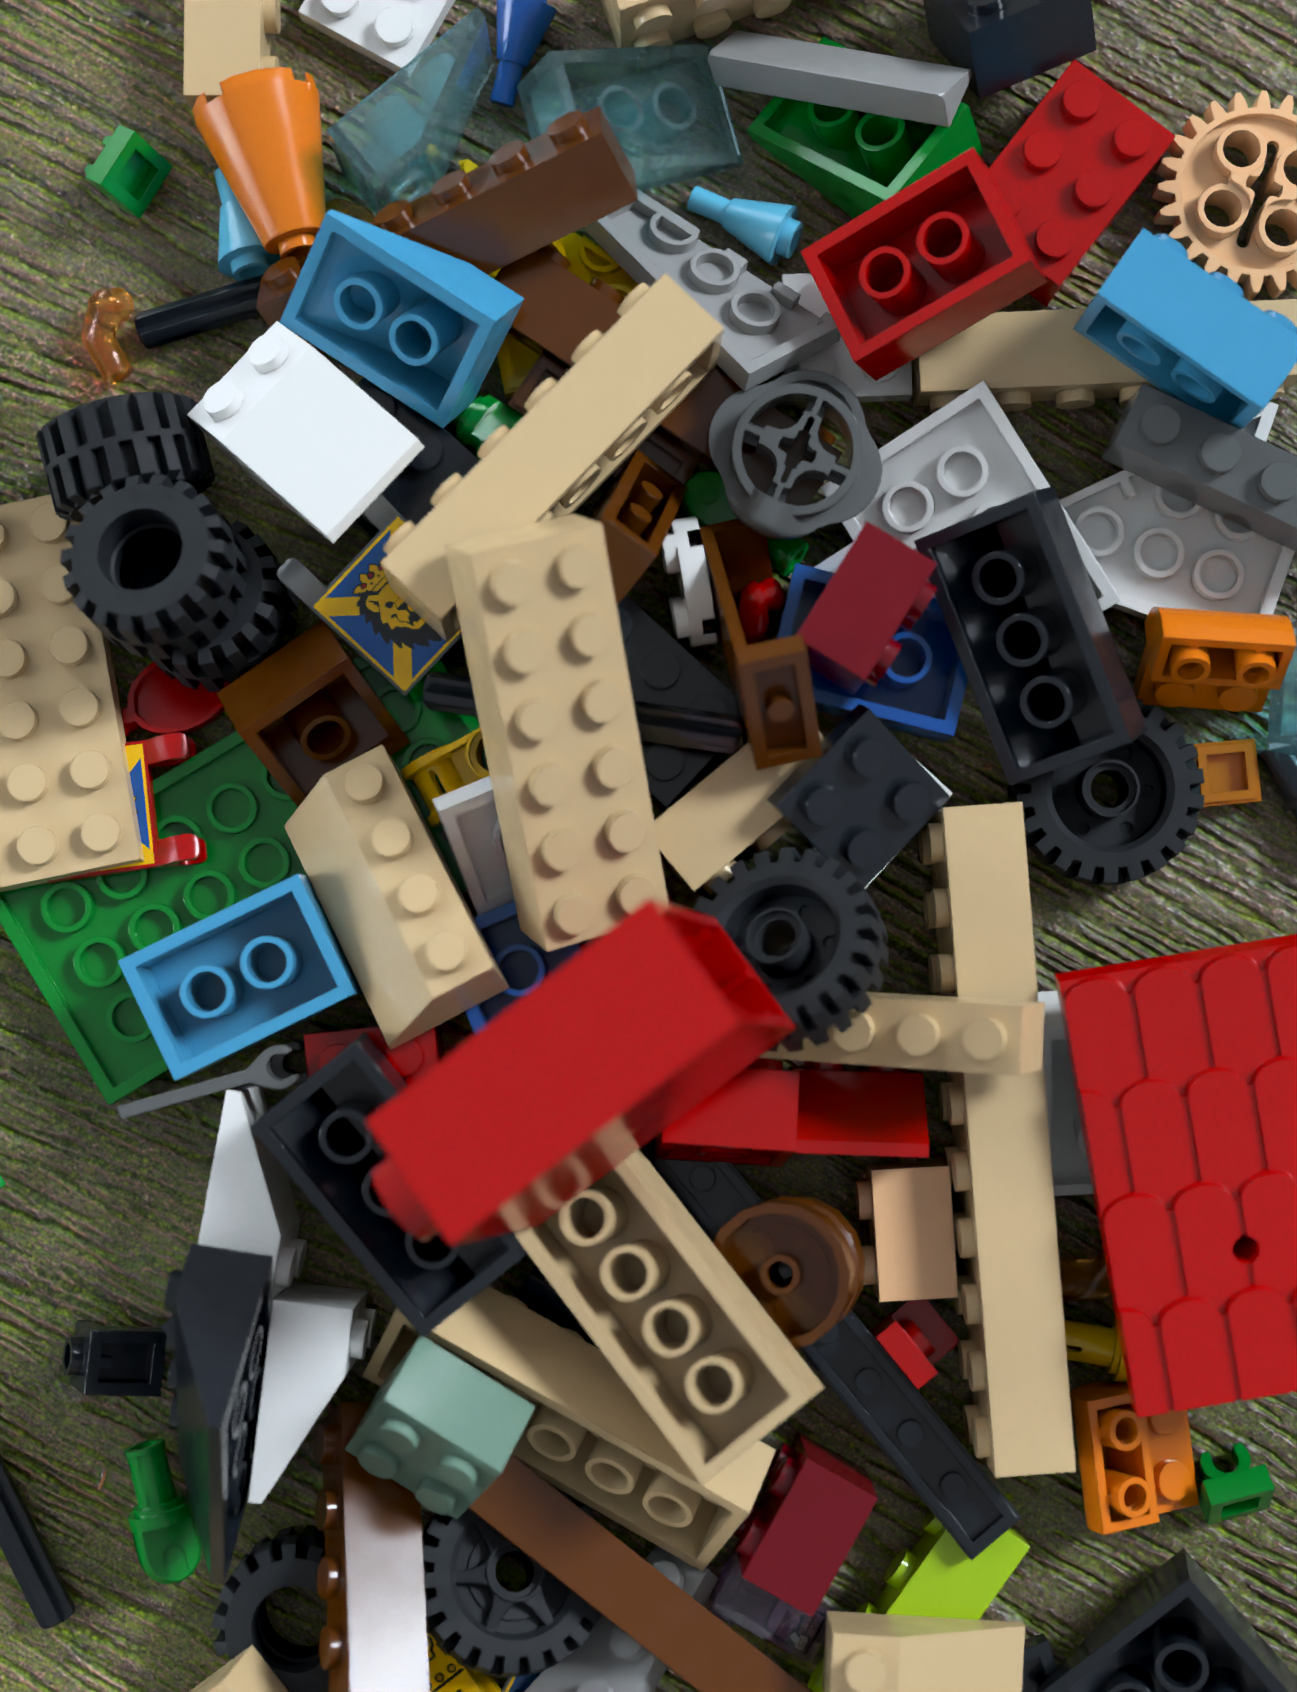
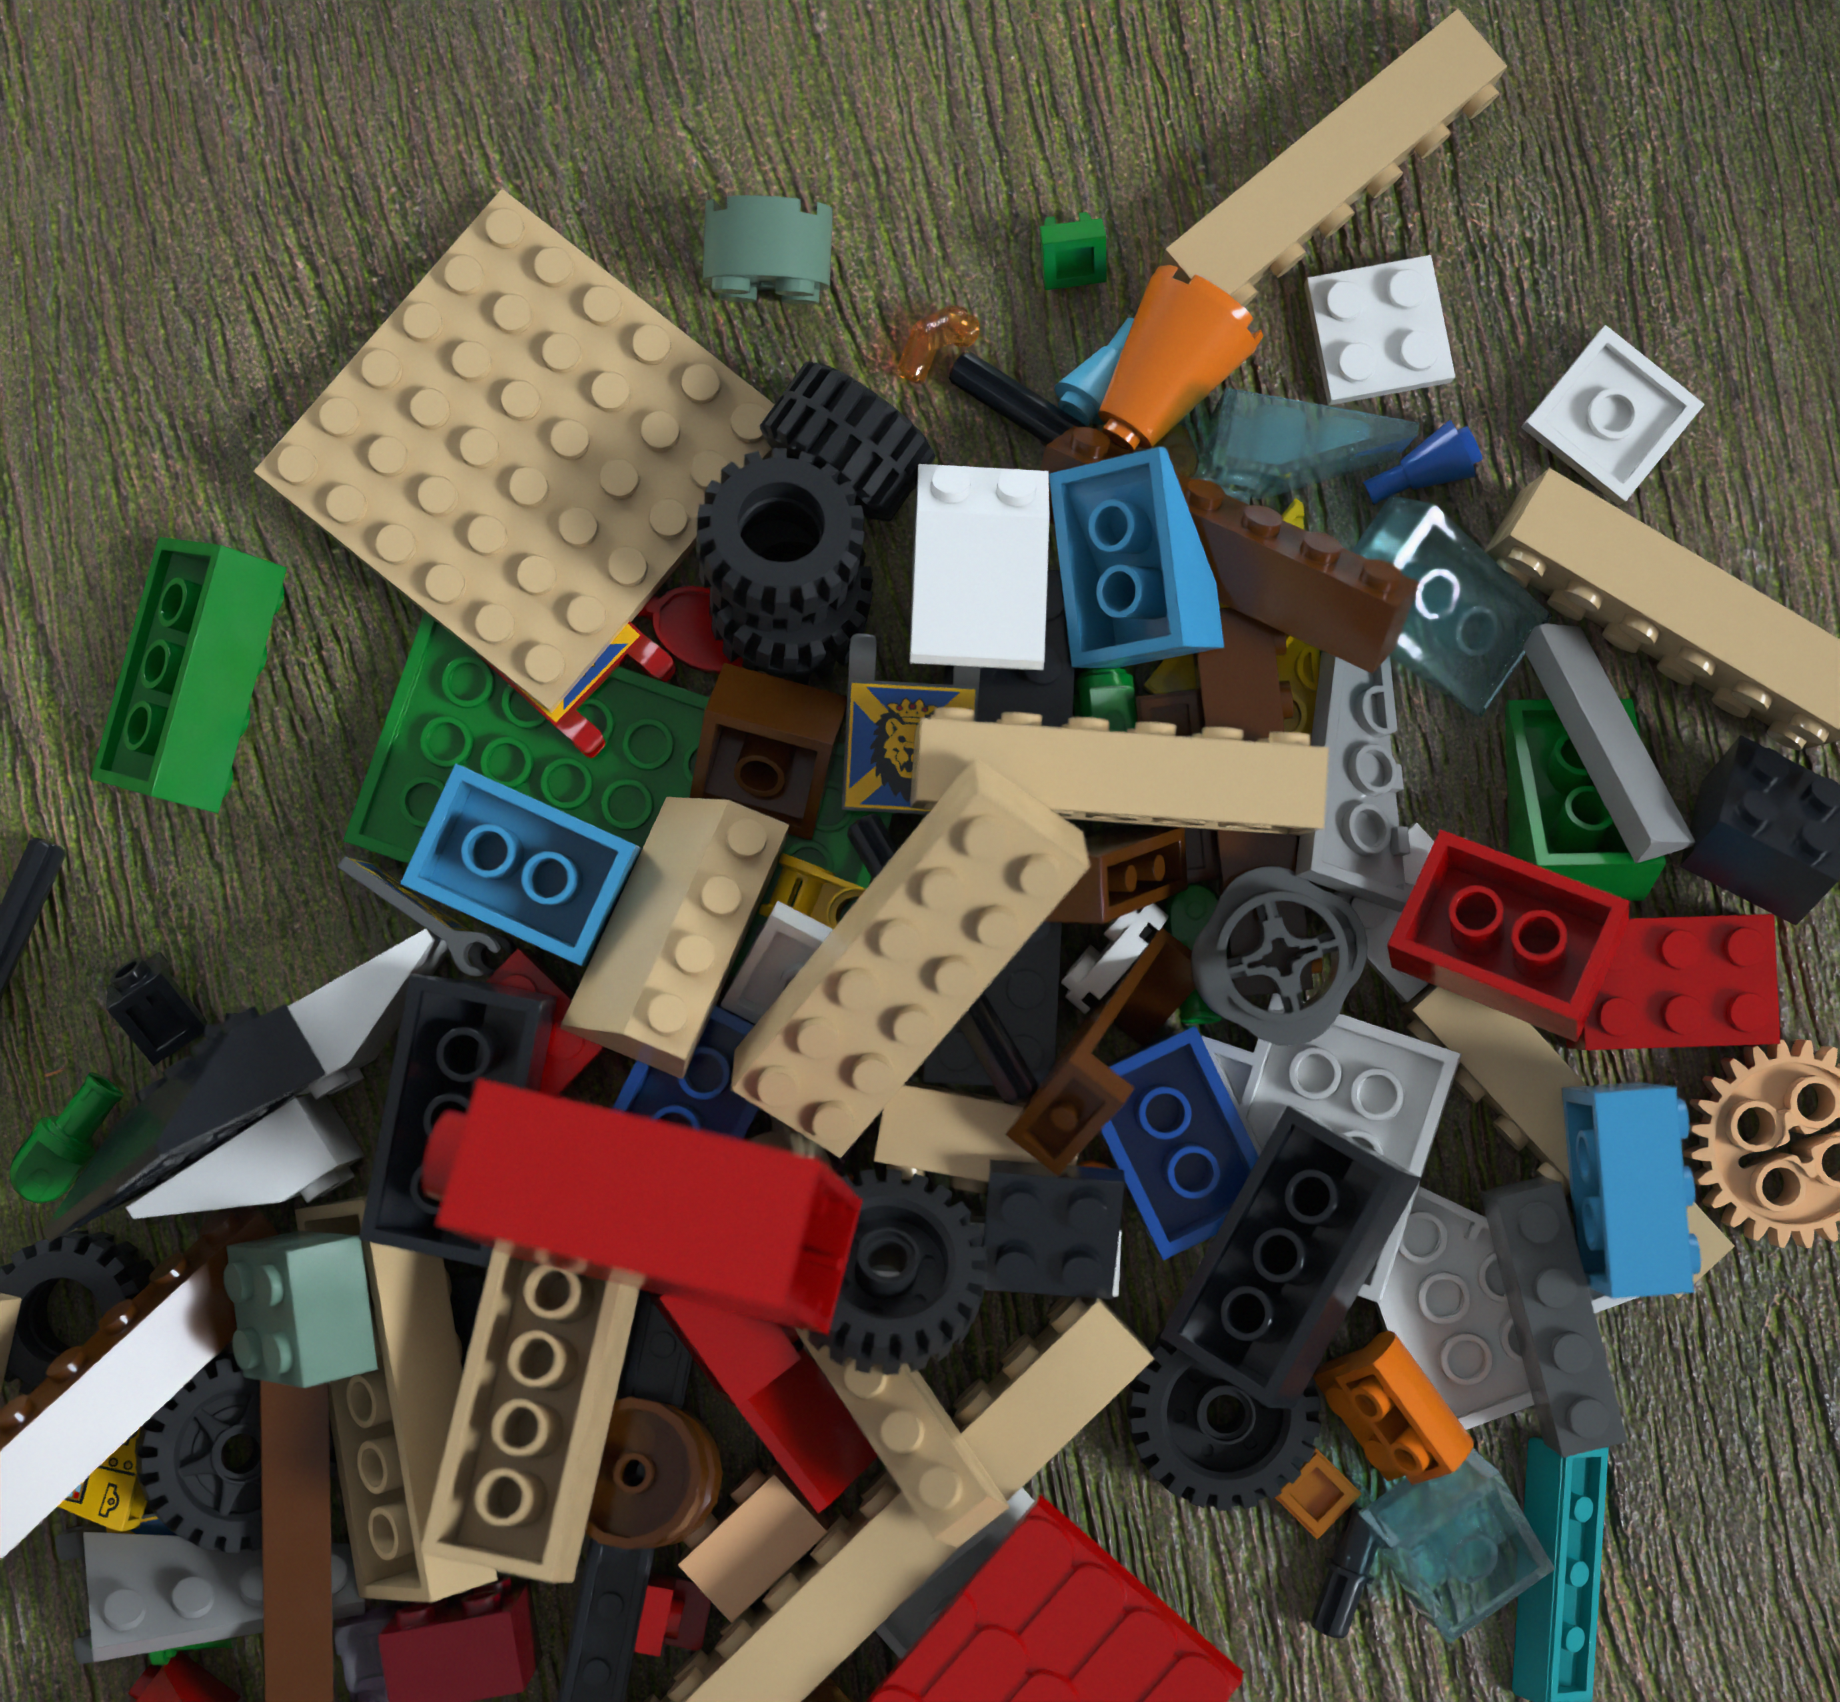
camera: 50 degrees right, 0 degrees up
medium azure cone [687,186,803,266] -> none
red arm [738,577,786,646] -> none
dark red brick [797,521,938,696] -> none

